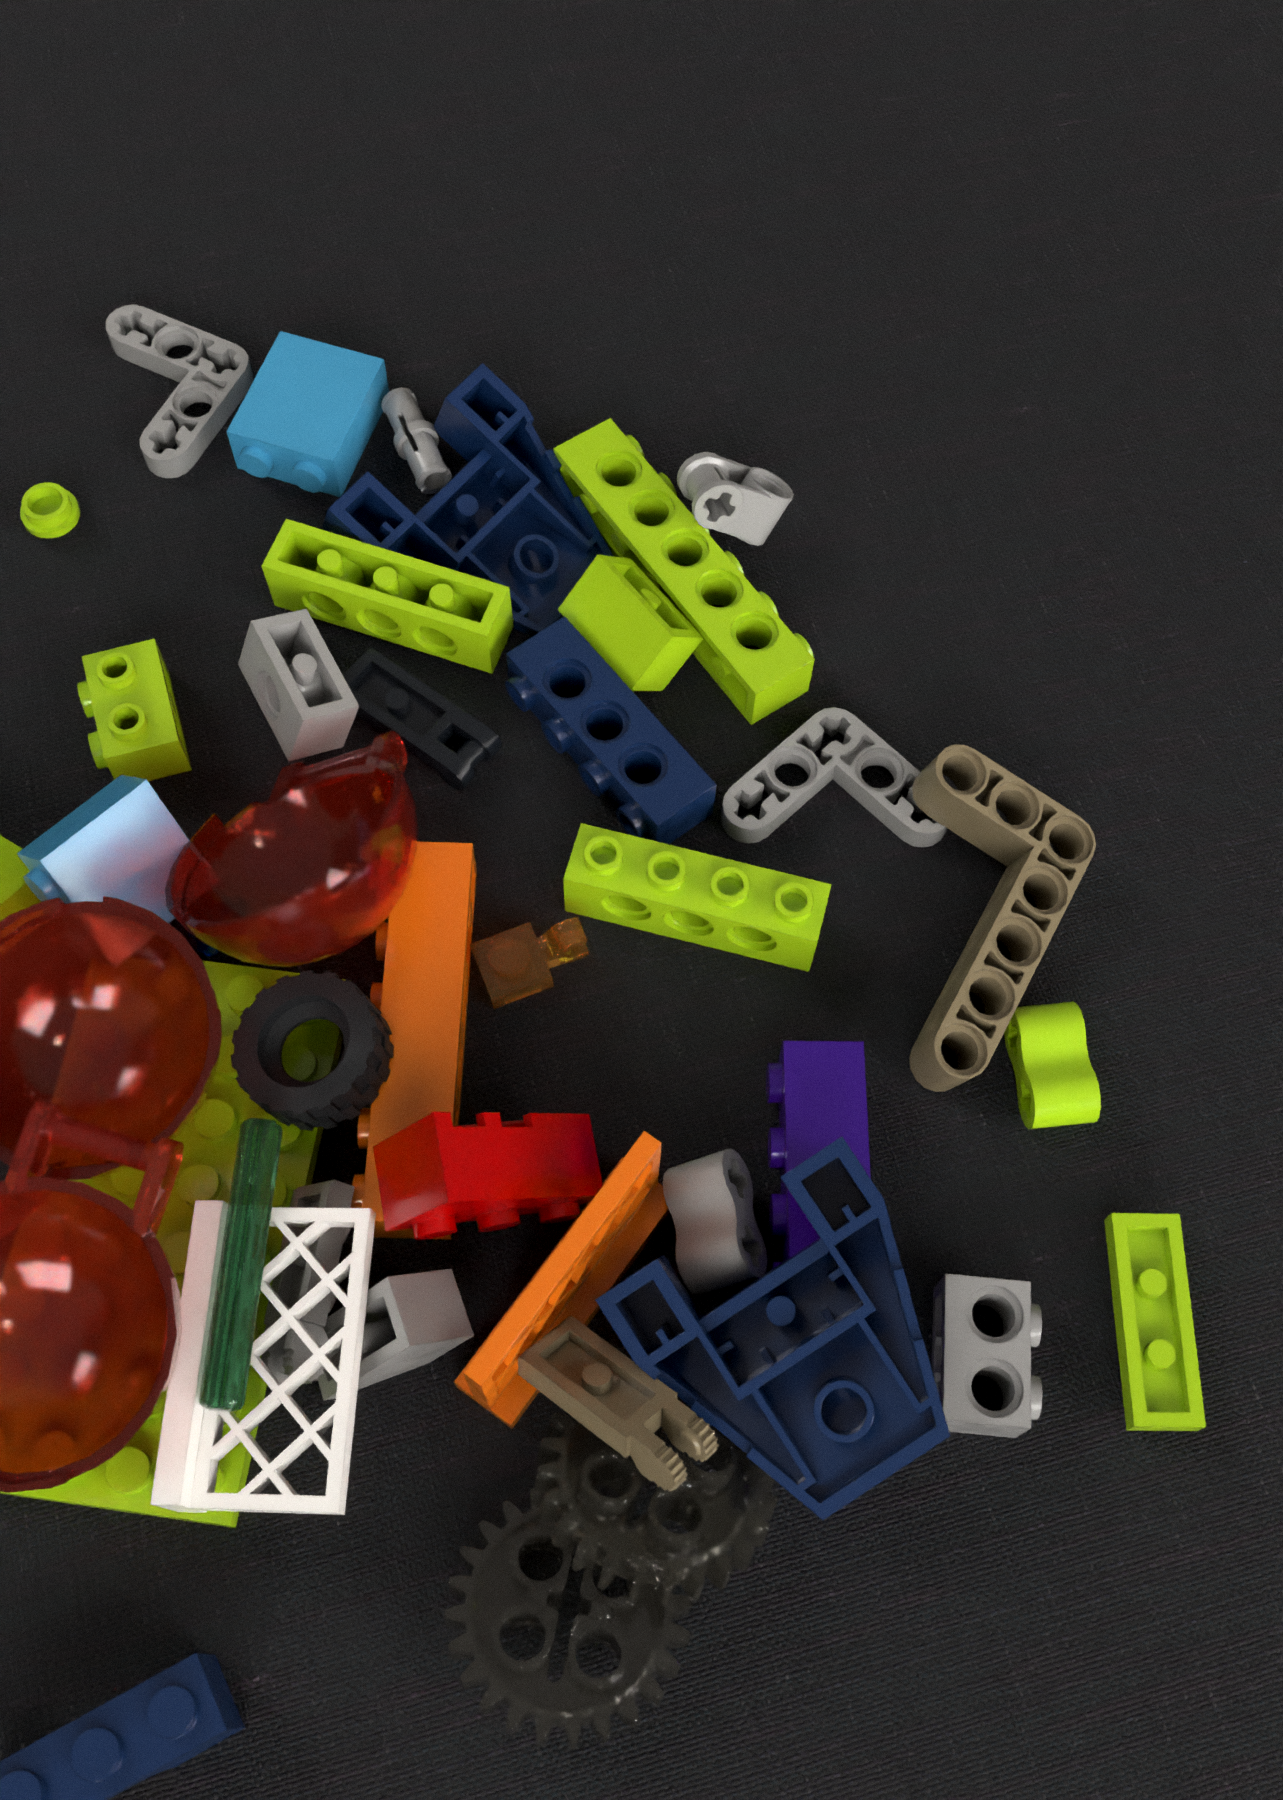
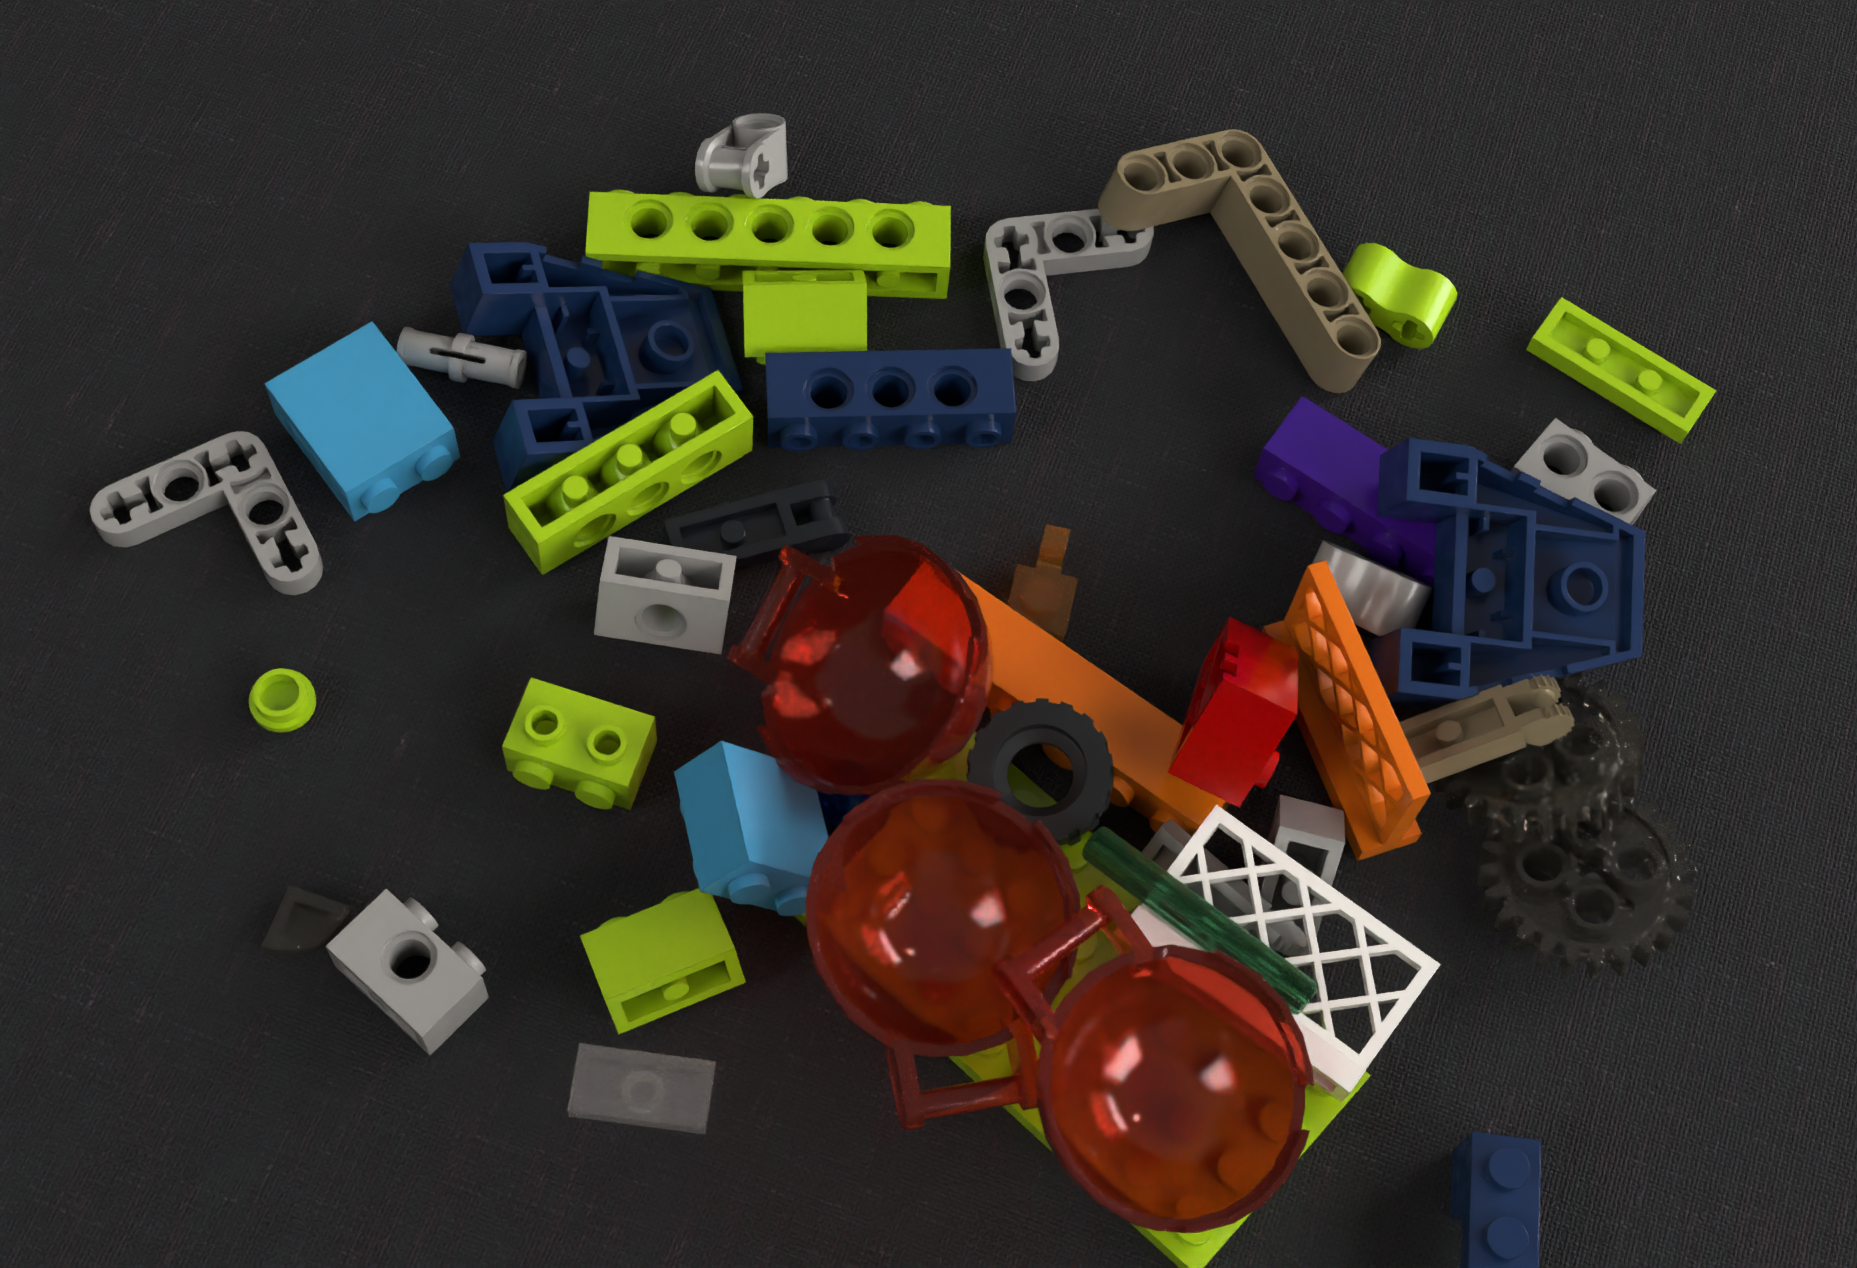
camera: 60 degrees left, 0 degrees up
lime brick [563,823,832,972] -> none

